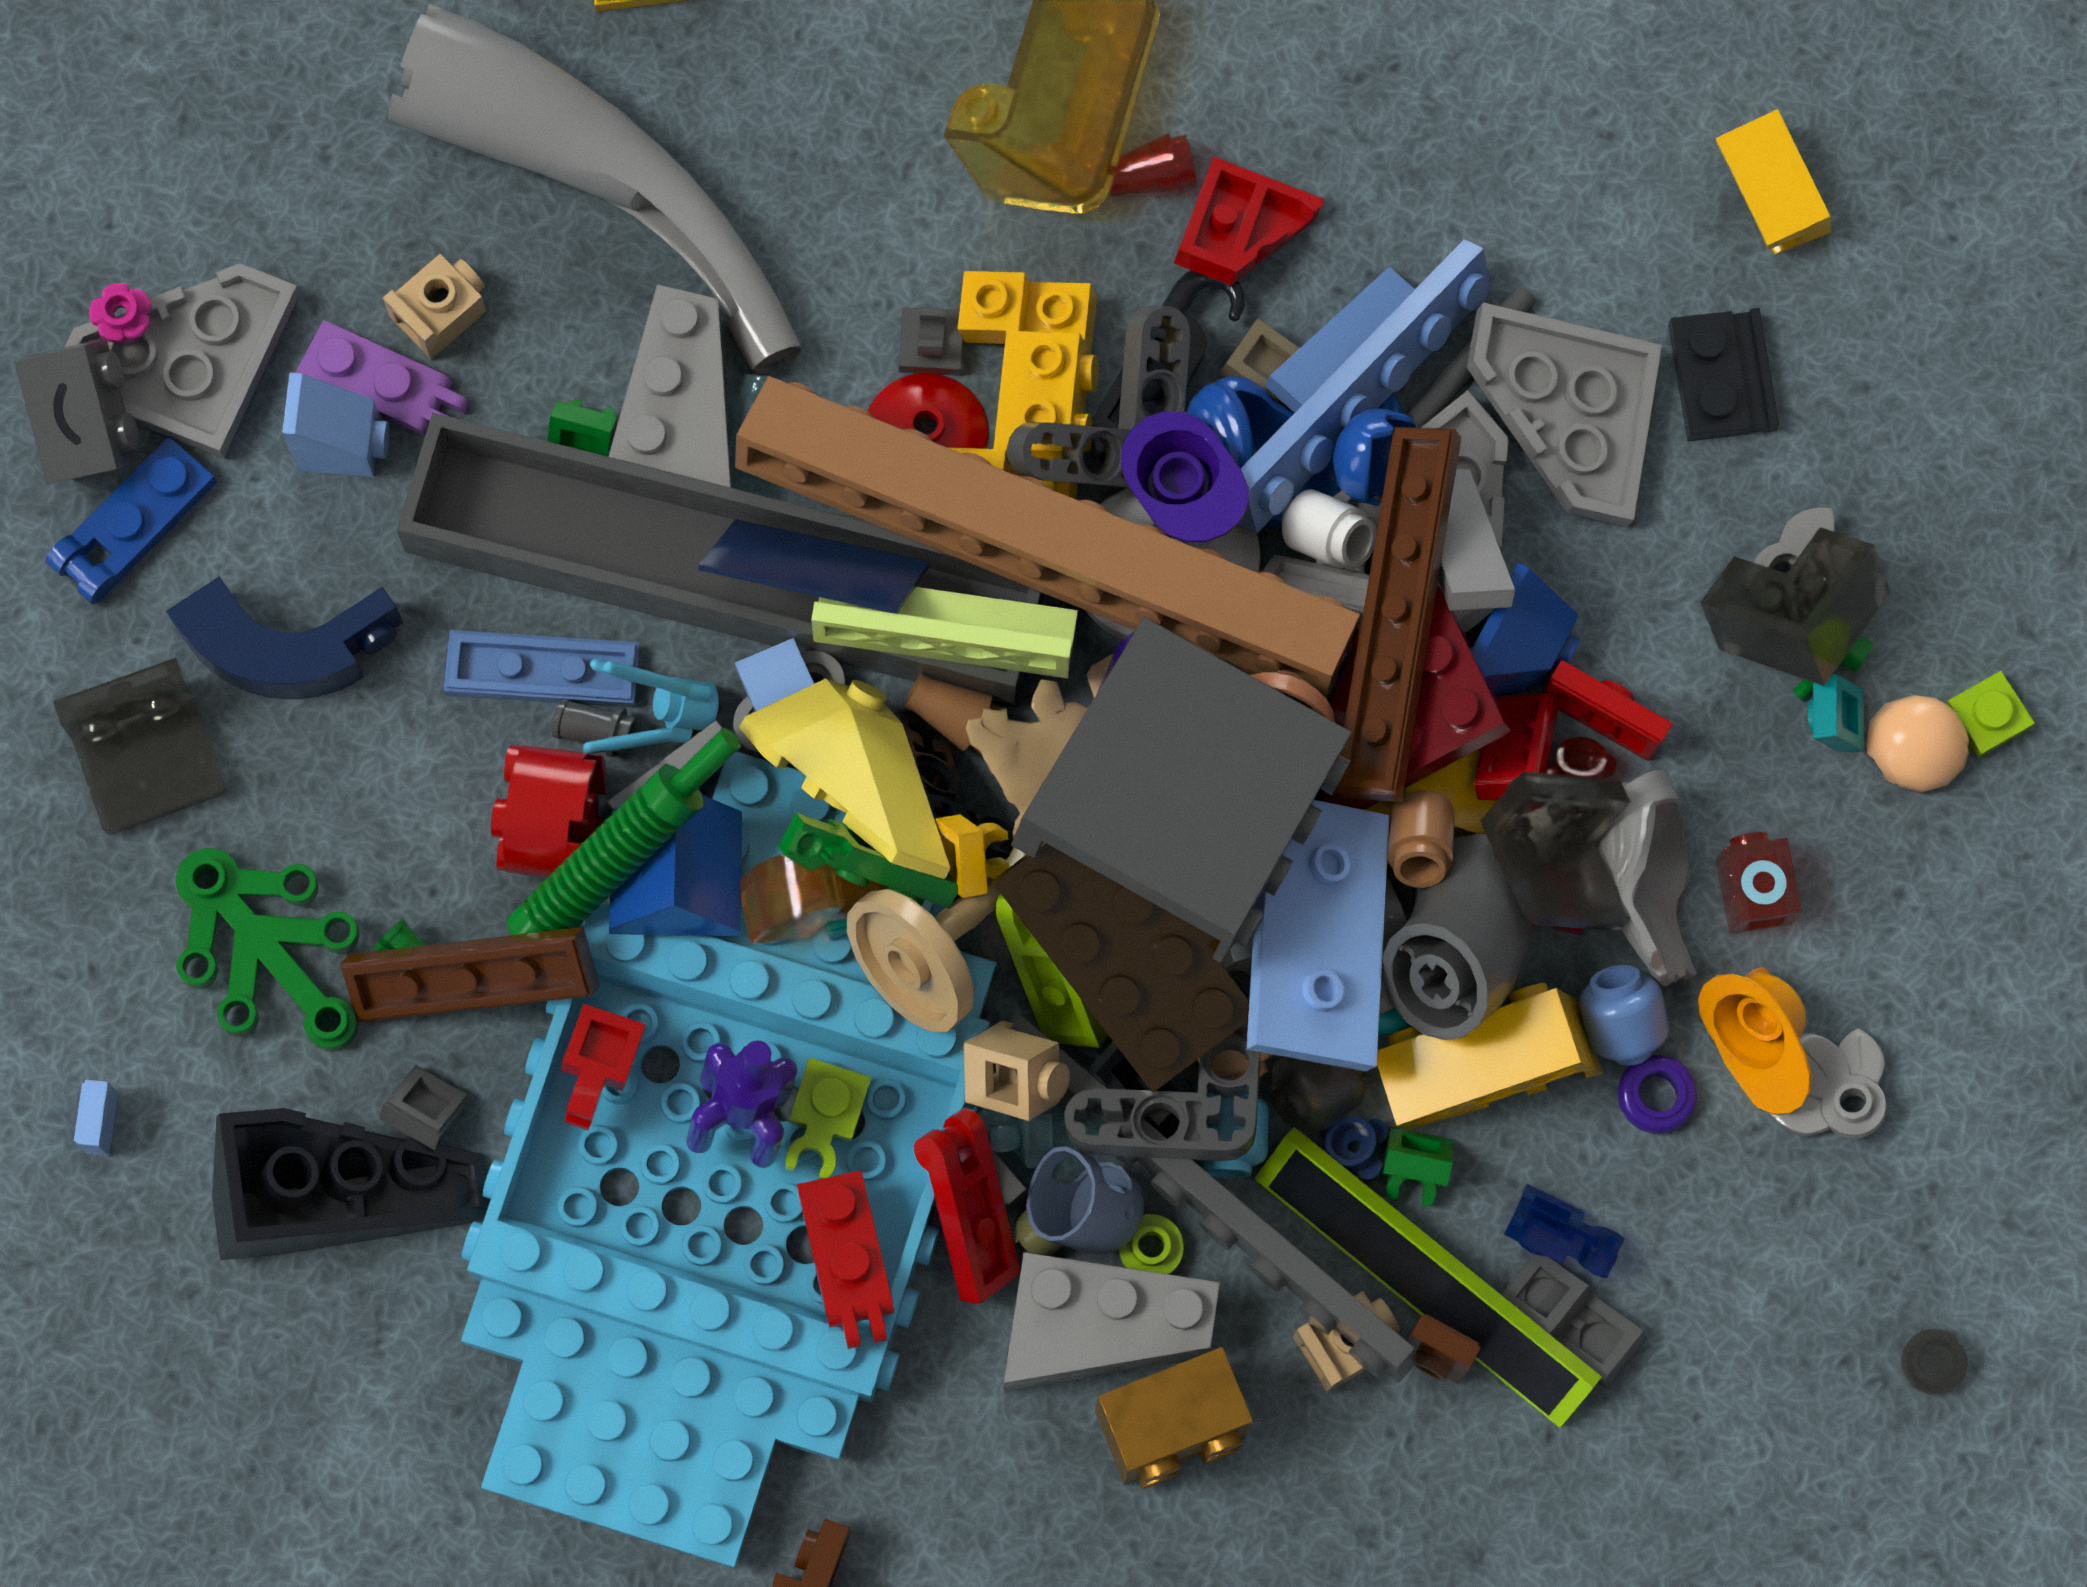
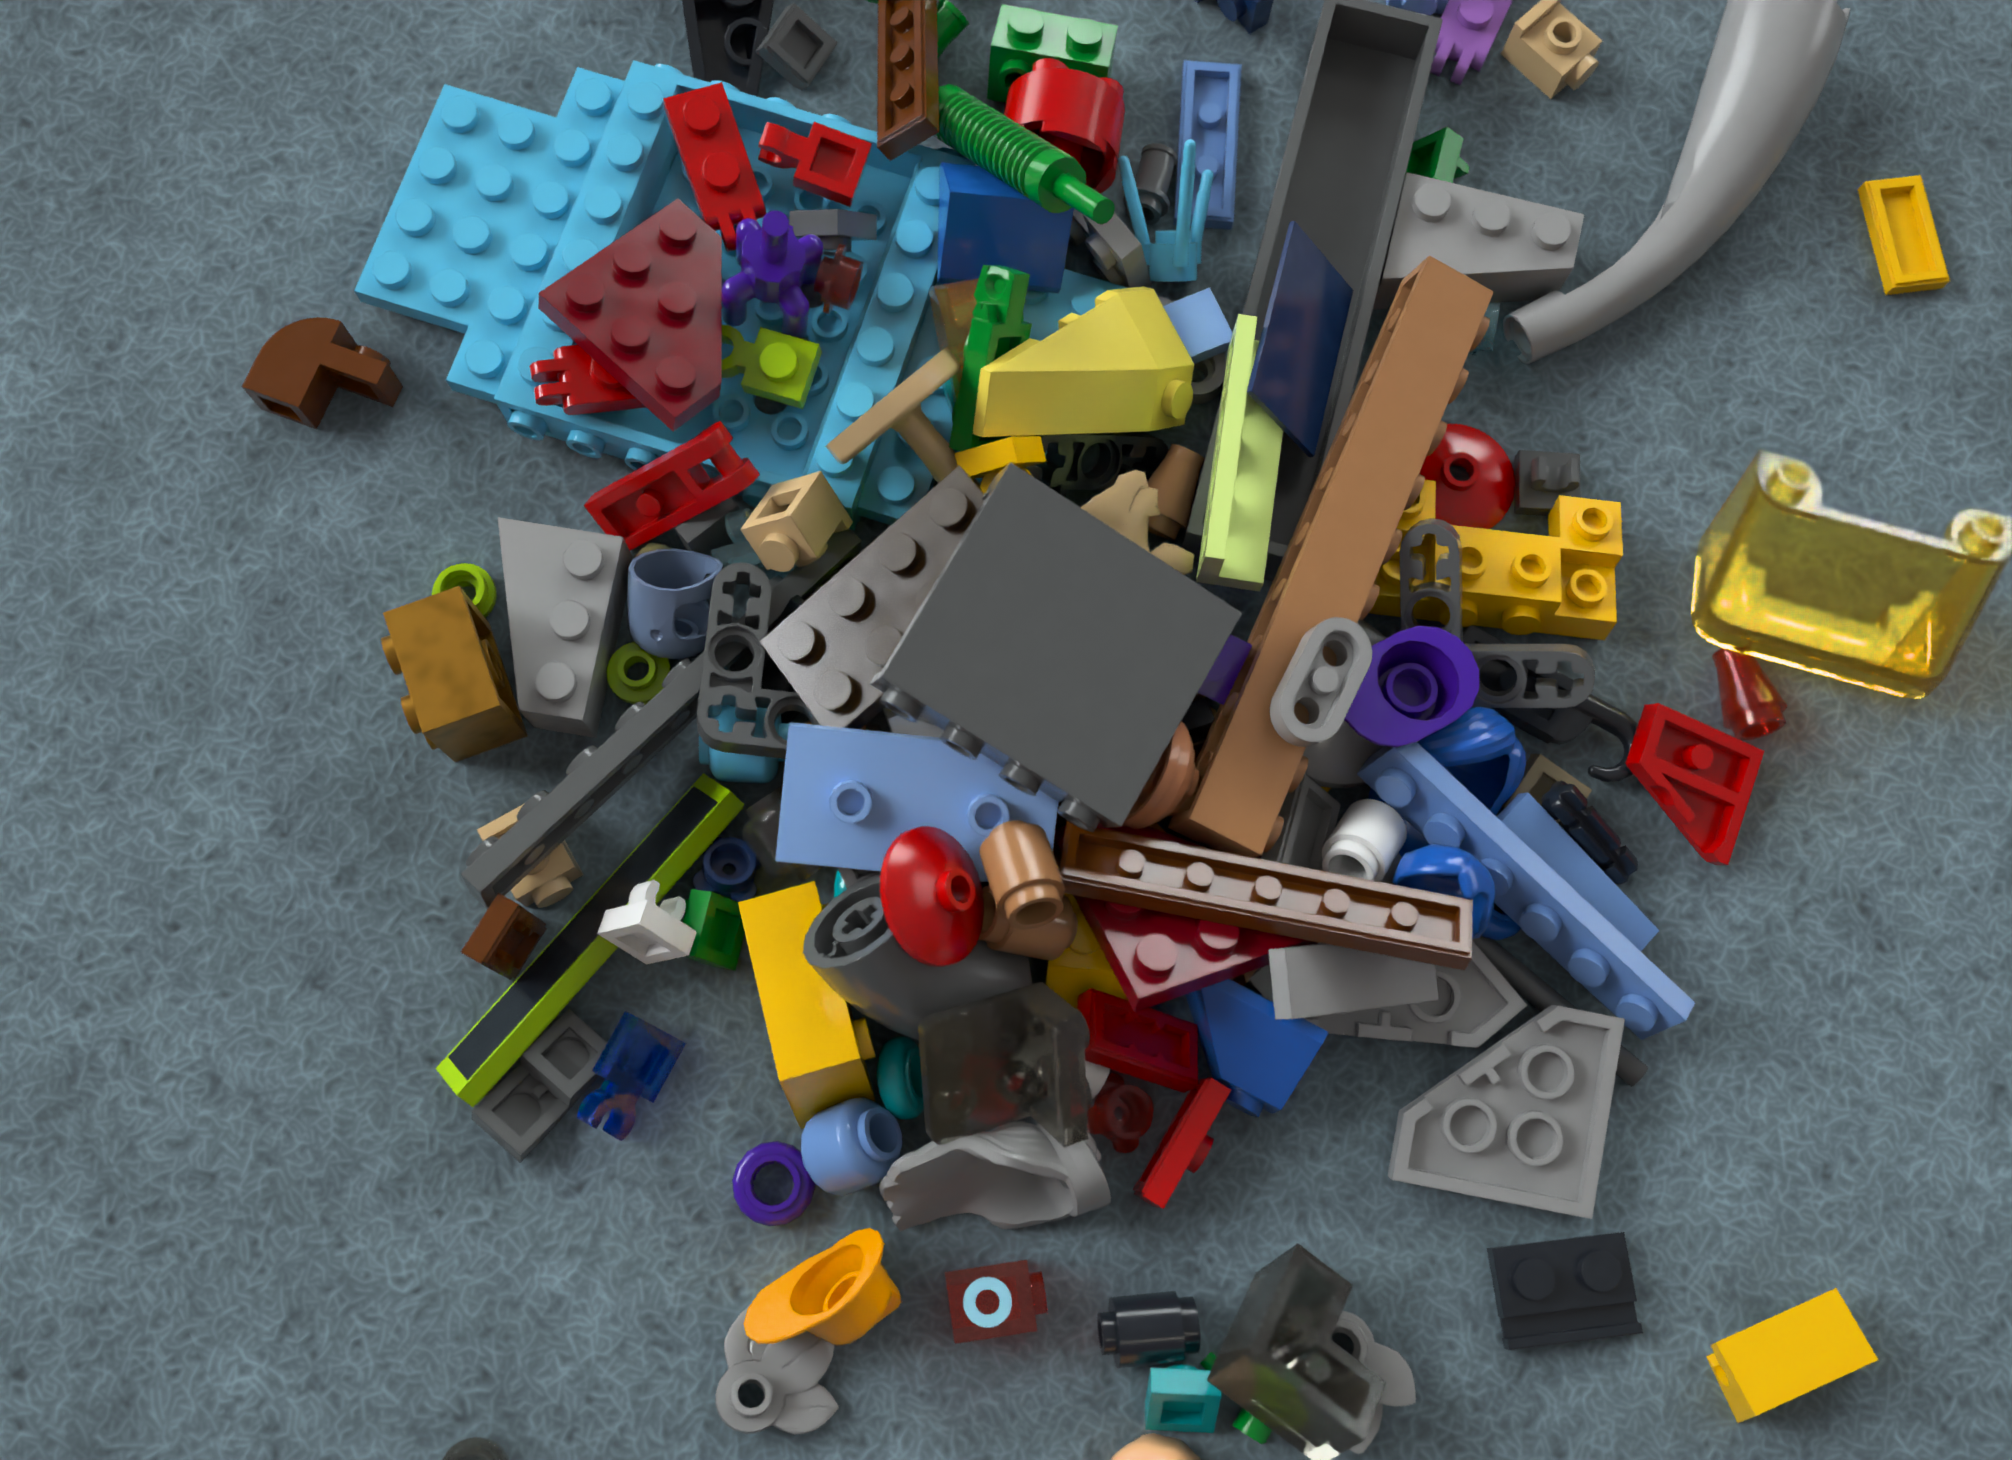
camera: 90 degrees right, 0 degrees up
none -> lime plate [432,563,497,618]
none -> dark red plate [538,198,722,432]
none -> white tile [597,880,697,965]
none -> red hinge [663,82,767,252]
none -> dark grey plate [789,209,877,252]
none -> clear red plate [814,244,863,314]
none -> teal piece [877,1036,929,1120]
none -> red dish [880,826,984,967]
none -> medium nougat brick [979,820,1065,929]
none -> brick [987,4,1118,103]
none -> black brick [1097,1291,1201,1368]
none -> light grey plate [1270,617,1372,747]
none -> black axle [1541,781,1638,885]

